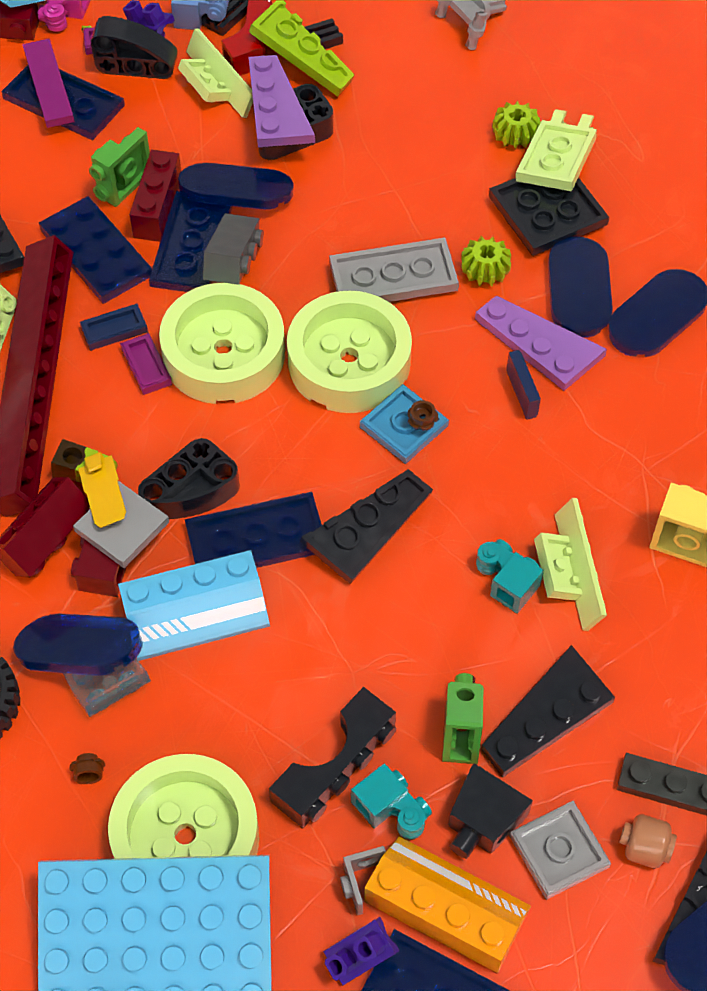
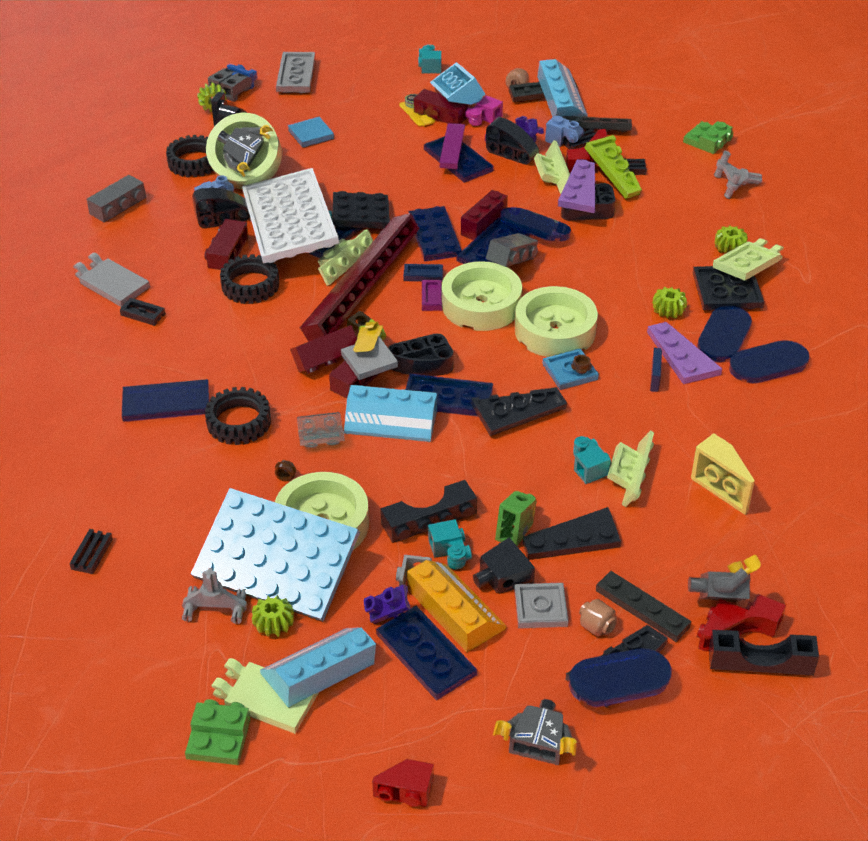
camera: 25 degrees right, 15 degrees down
clear blue tile [13,613,143,676] -> none
bright green plate [89,127,150,207] -> none
light grey plate [329,237,459,302] -> none

